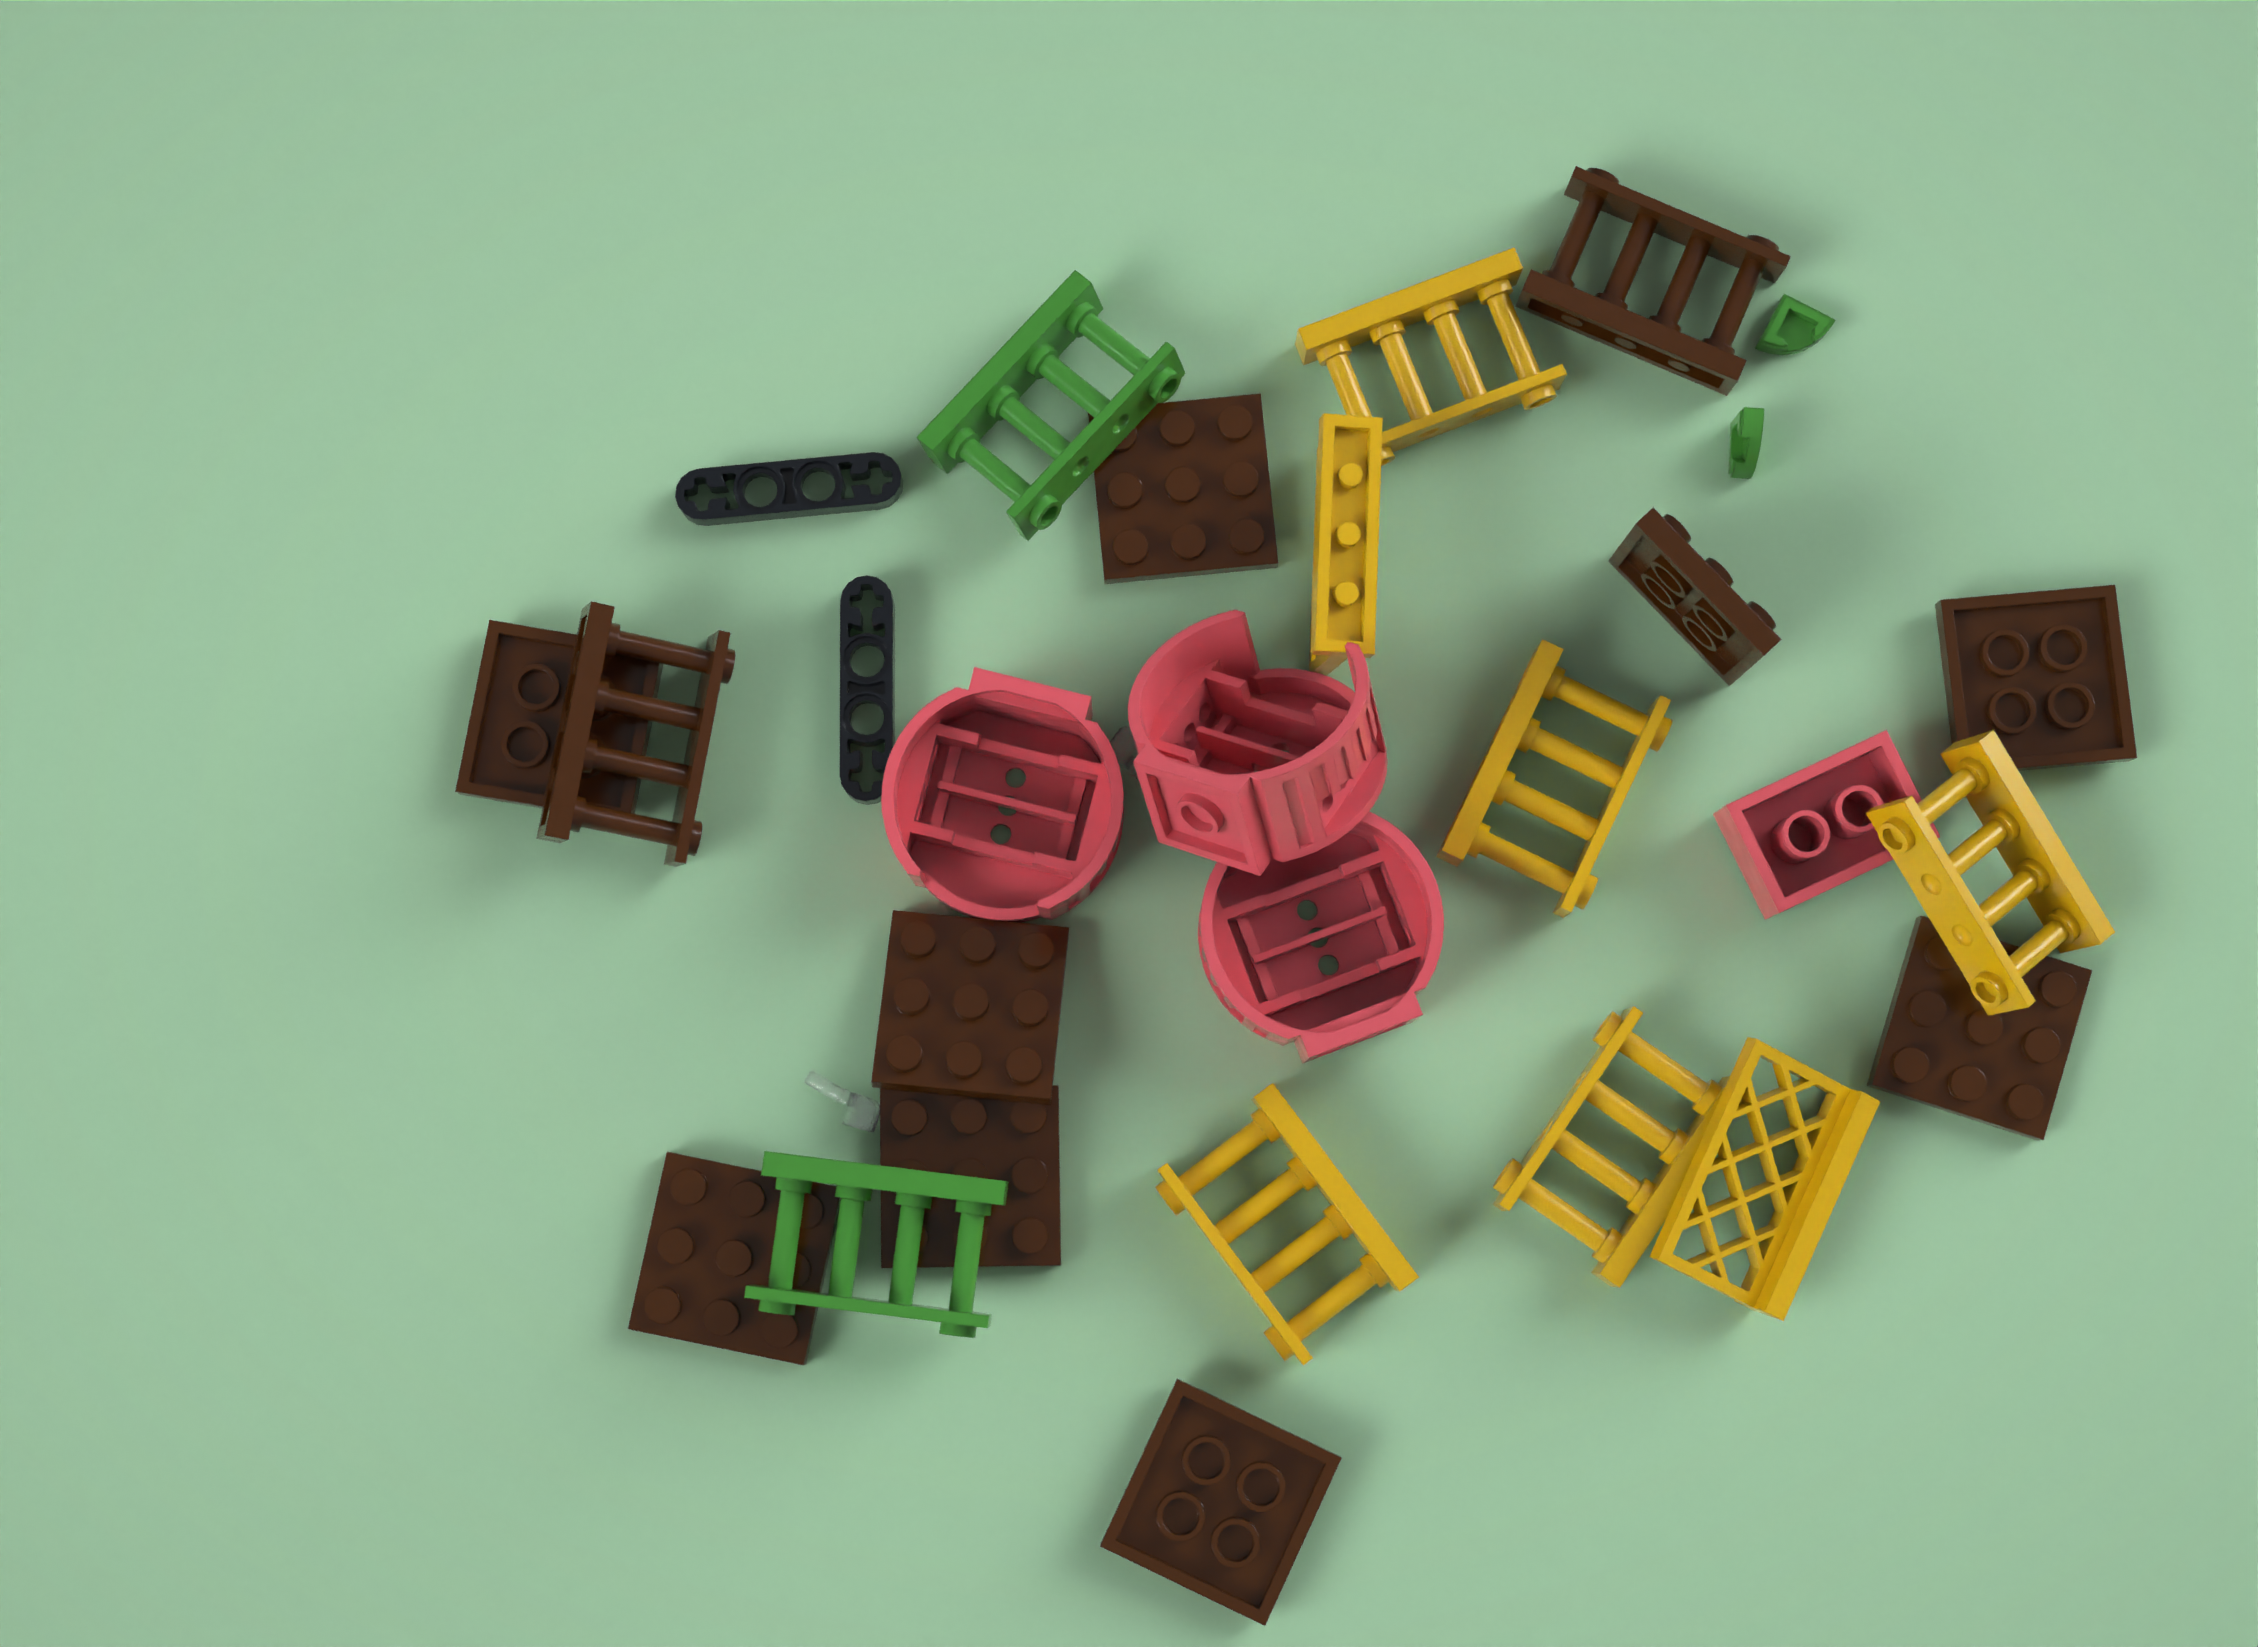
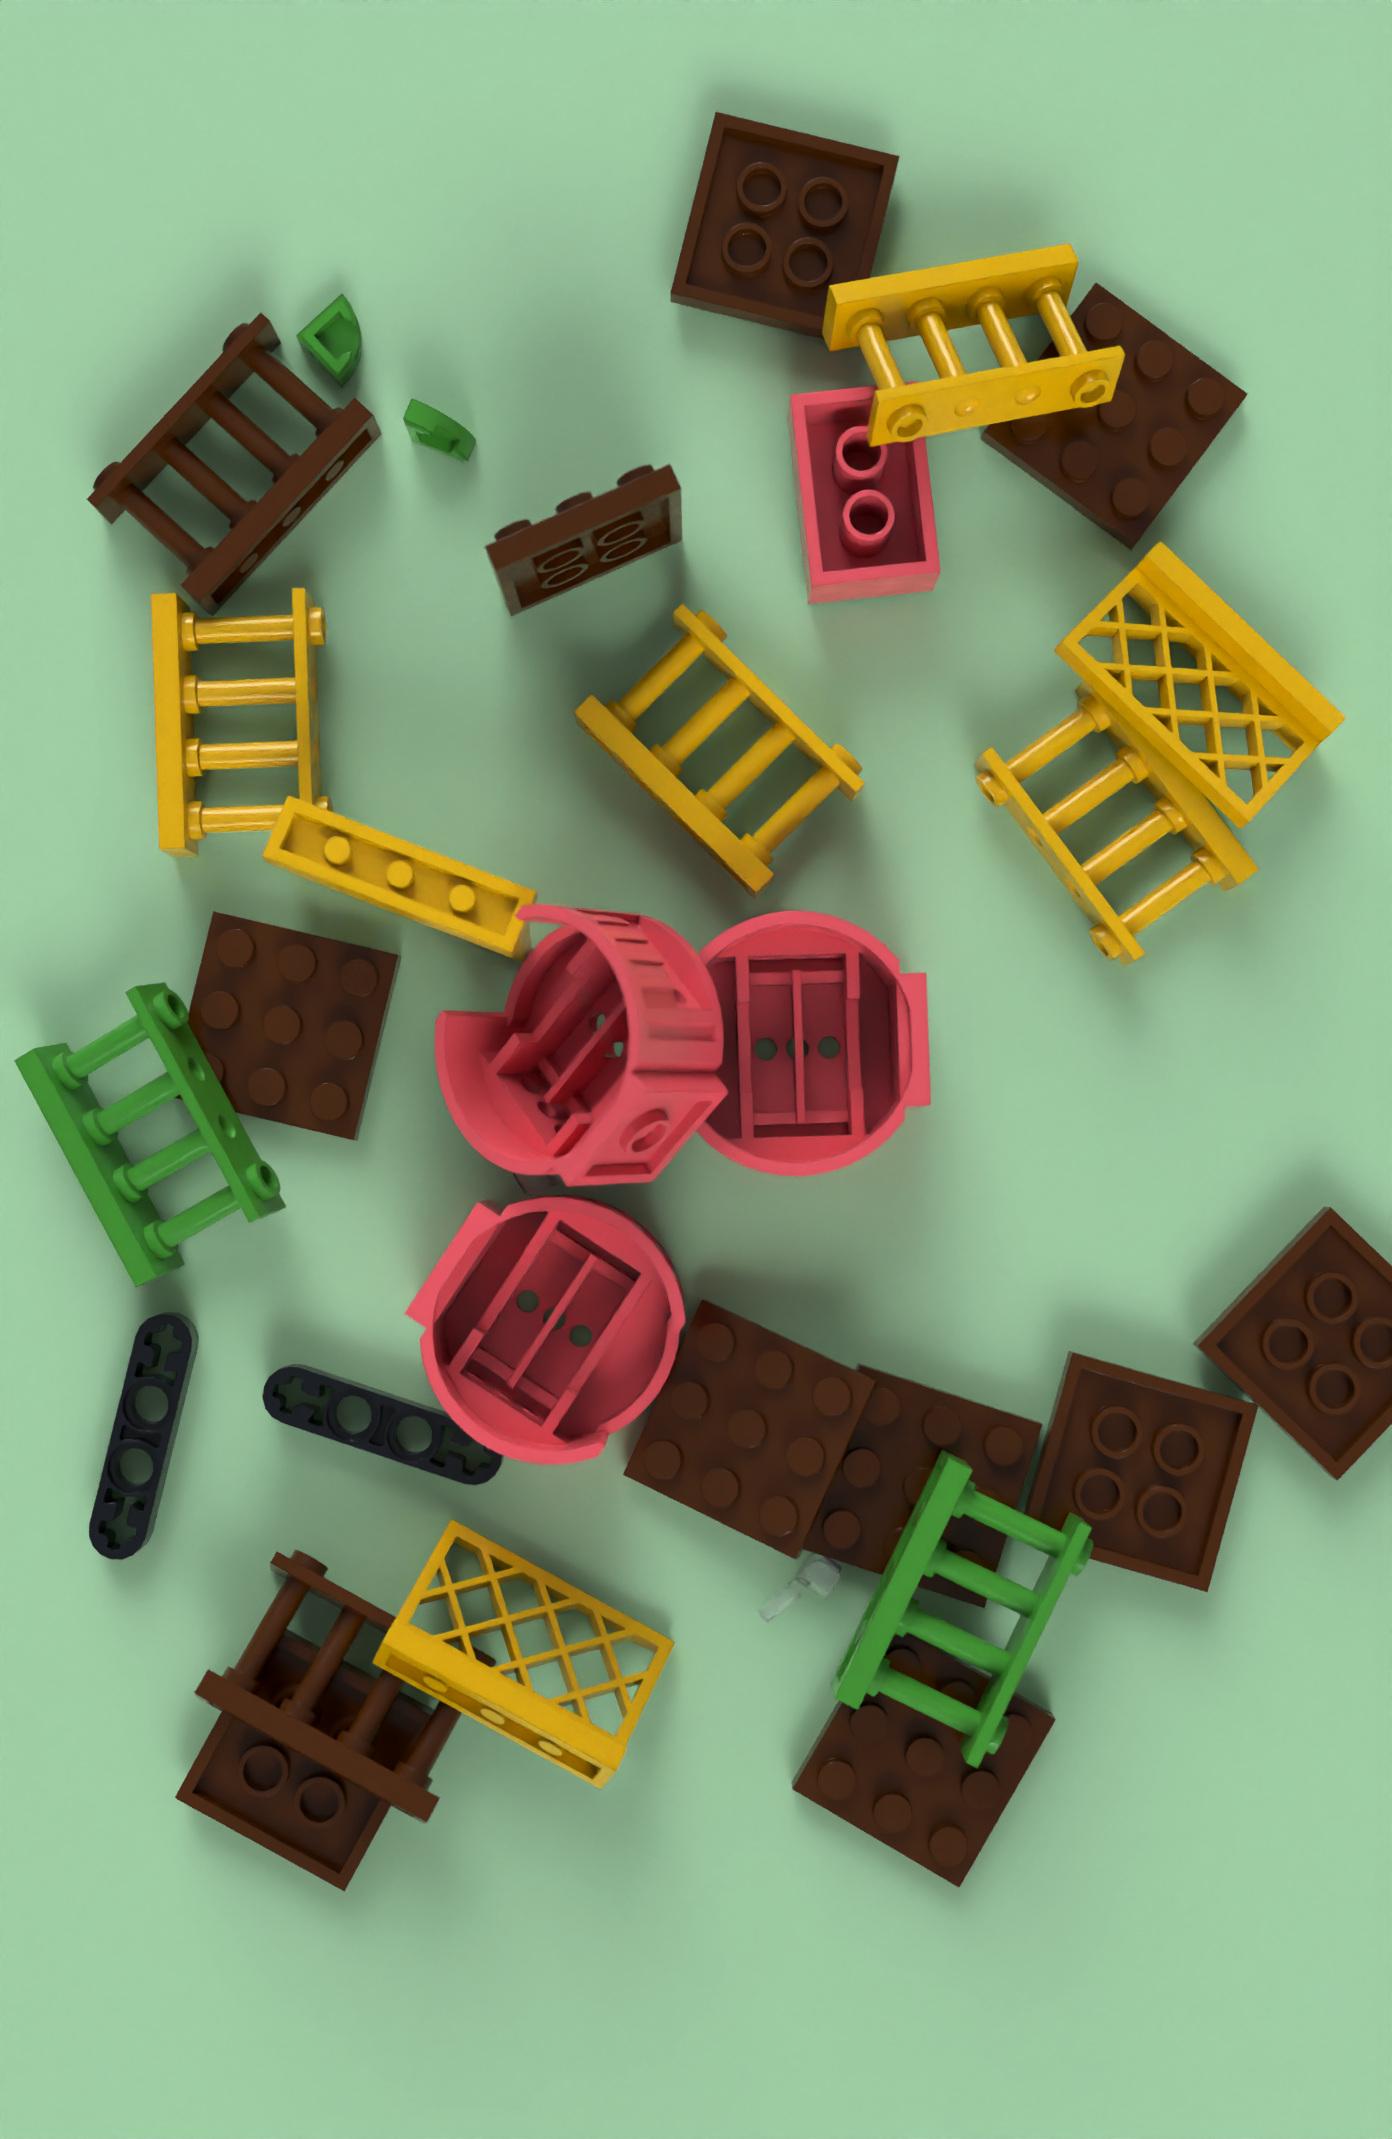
camera: 70 degrees left, 5 degrees up
yellow fence [1155,1083,1419,1365] -> none
none -> yellow fence [372,1519,675,1789]
none -> reddish brown plate [1024,1351,1259,1592]

